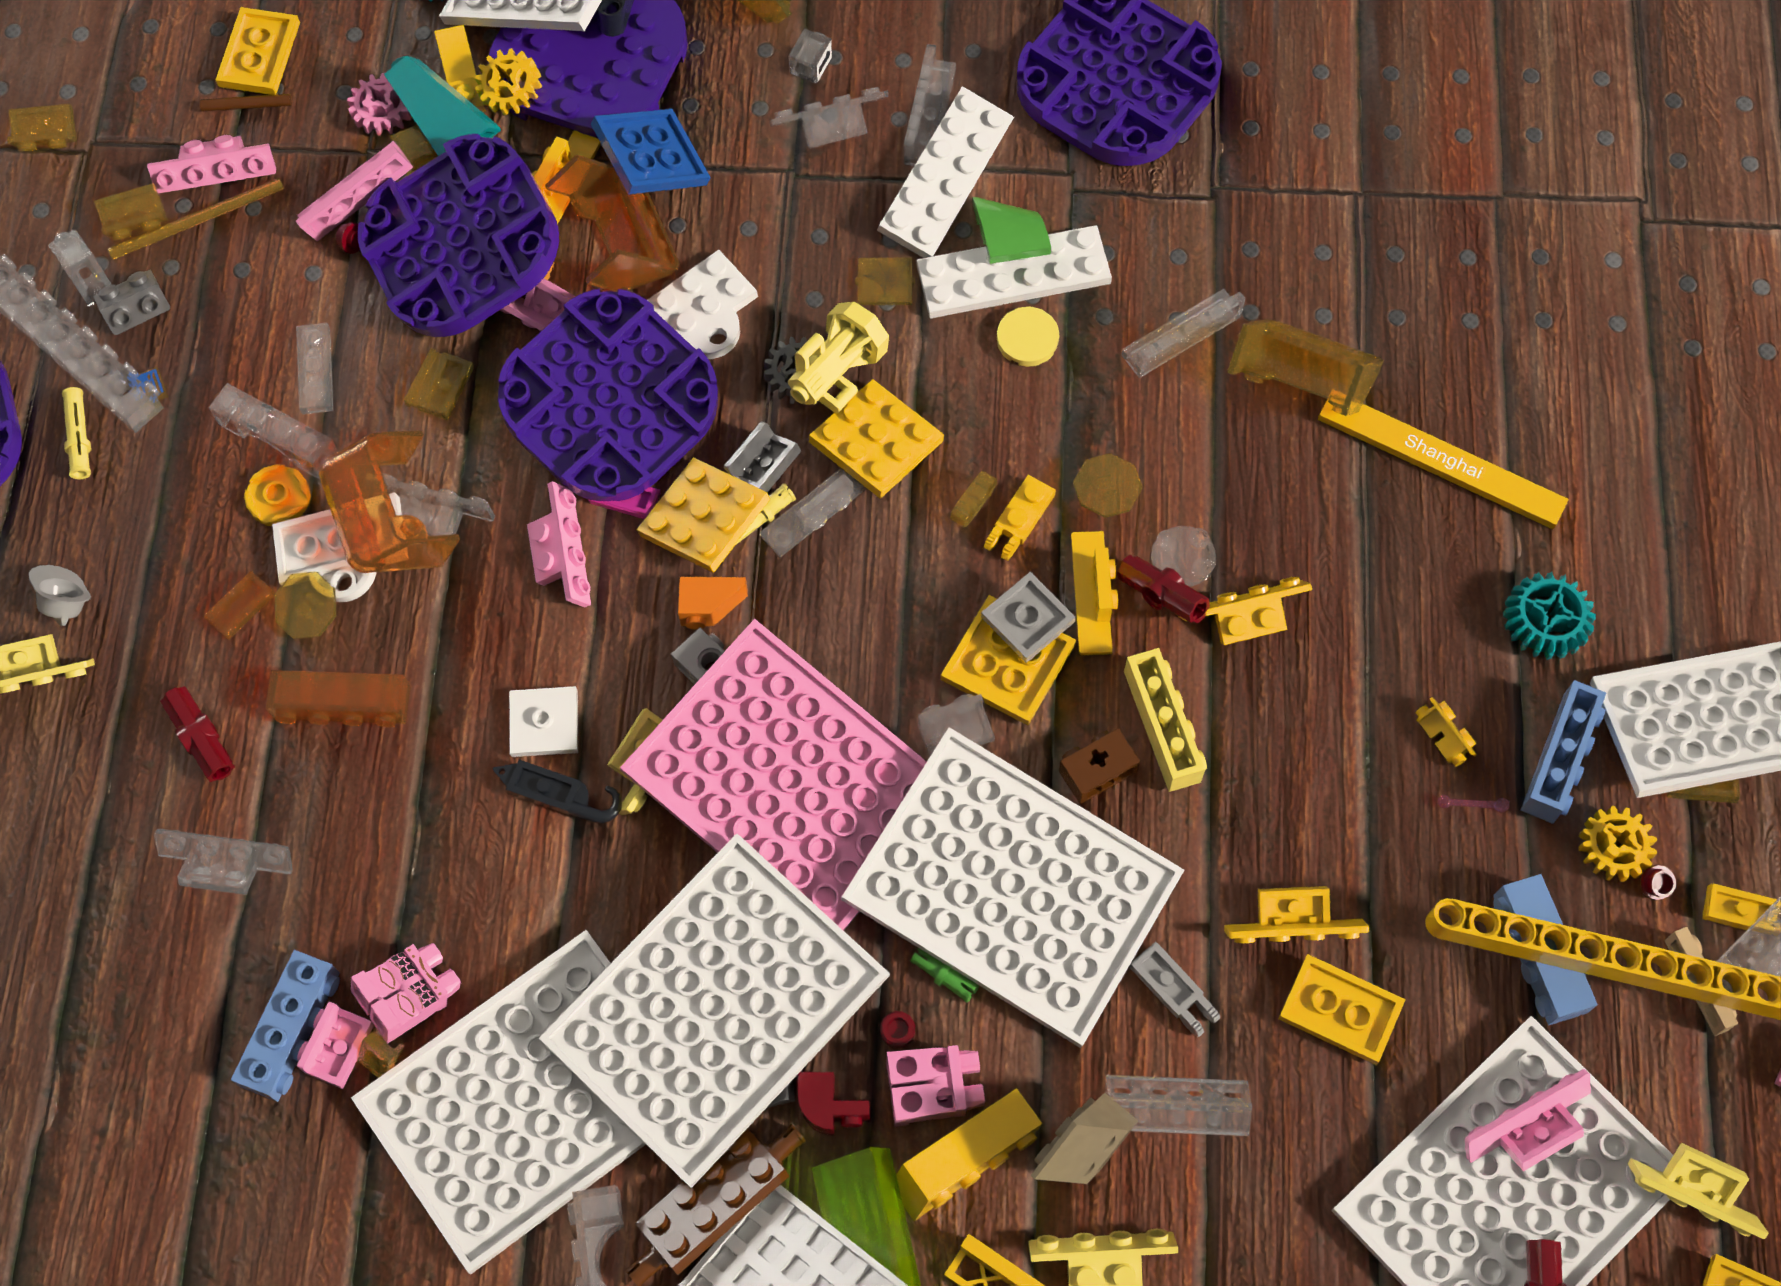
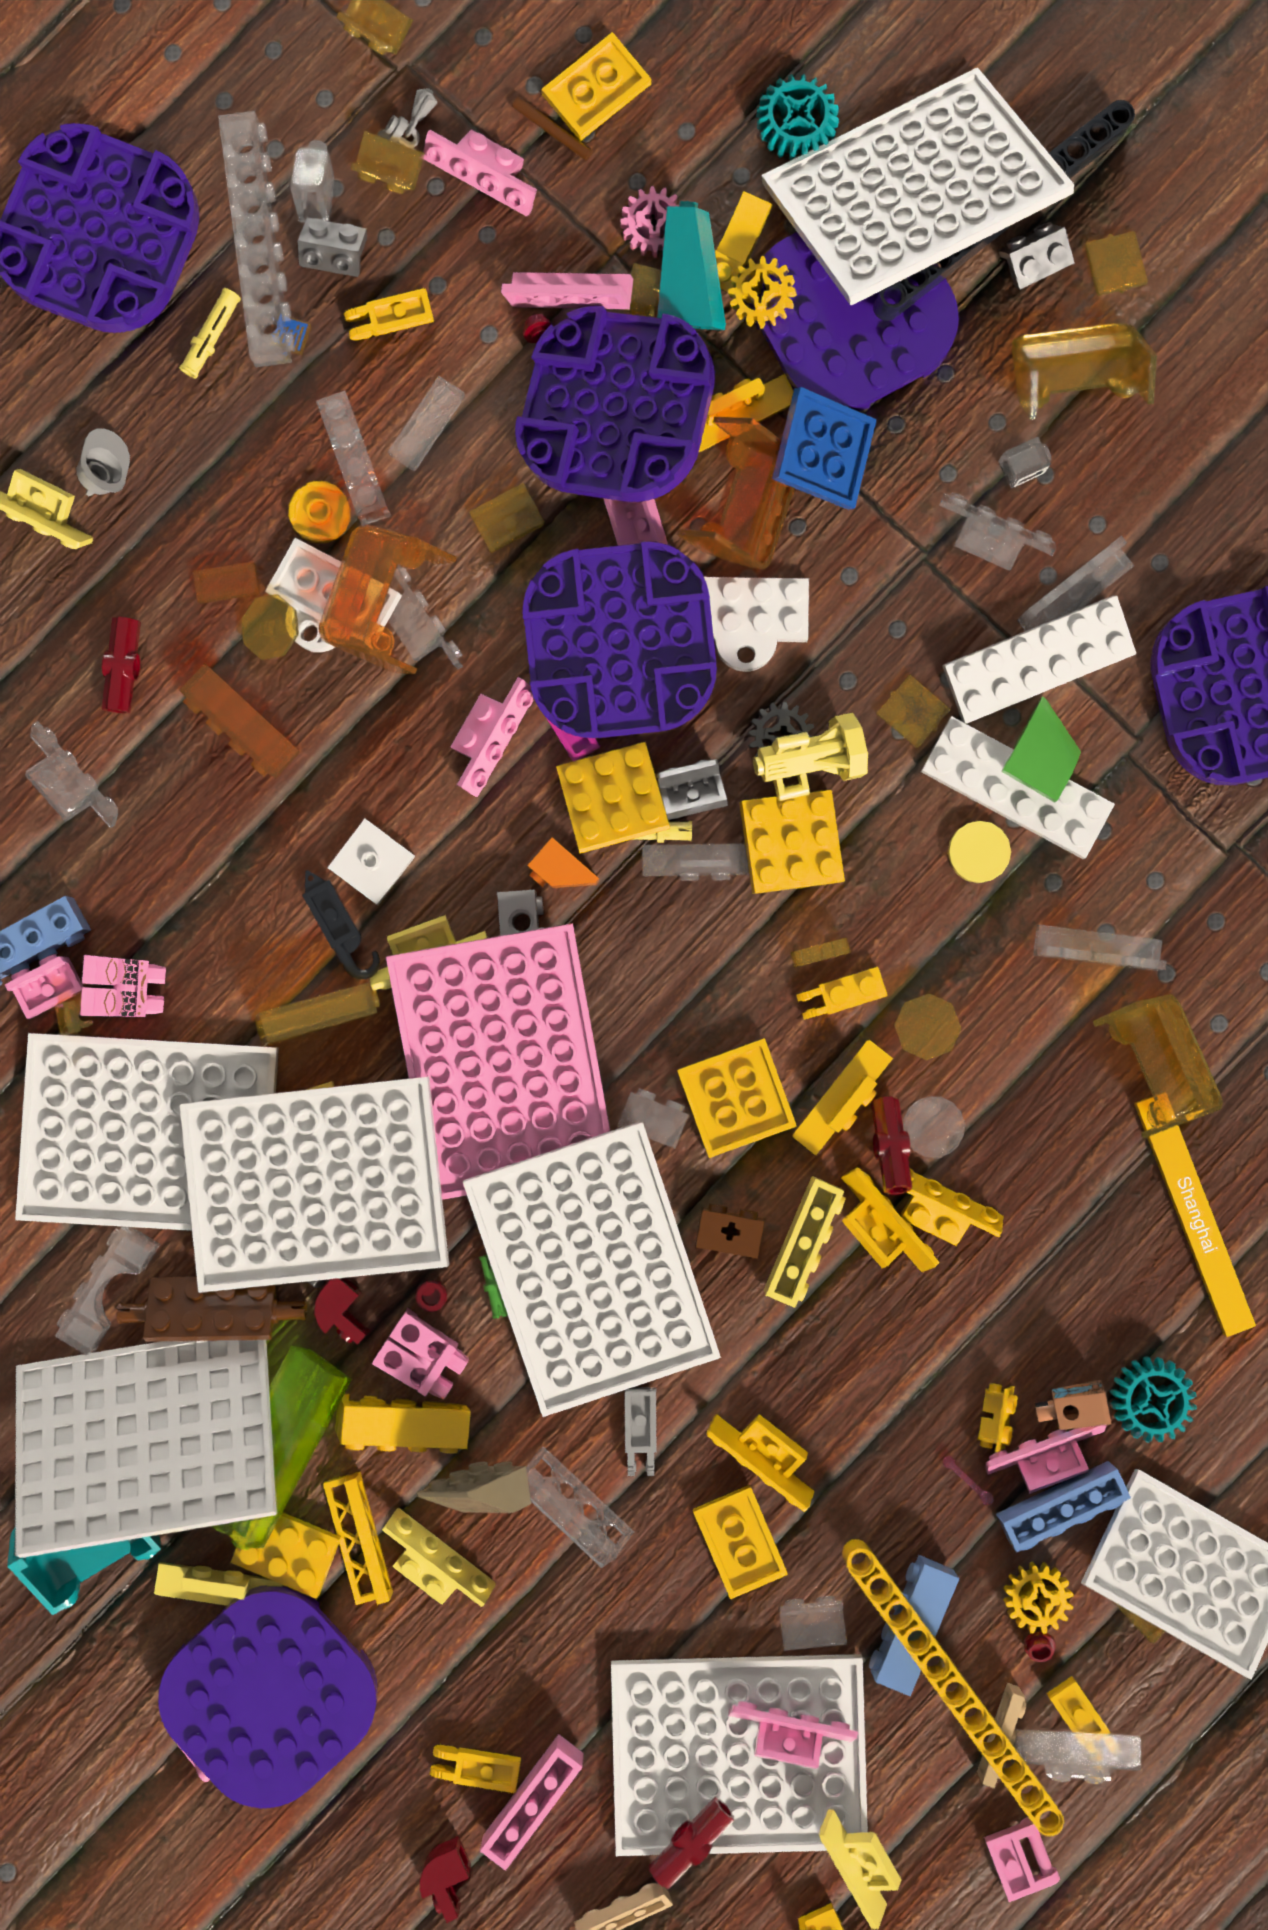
camera: 40 degrees right, 20 degrees up
clear yellow piece [107,178,284,260] -> none
light grey plate [981,572,1076,663] -> none
none -> clear yellow slope [254,983,380,1047]
none -> yellow hinge [344,288,434,340]
none -> light grey piece [385,88,437,149]
none -> clear bracket [779,1596,847,1651]
none -> yellow bracket [841,1168,939,1272]
none -> bright pink bracket [986,1425,1106,1493]
none -> nougat torso [1035,1380,1111,1430]

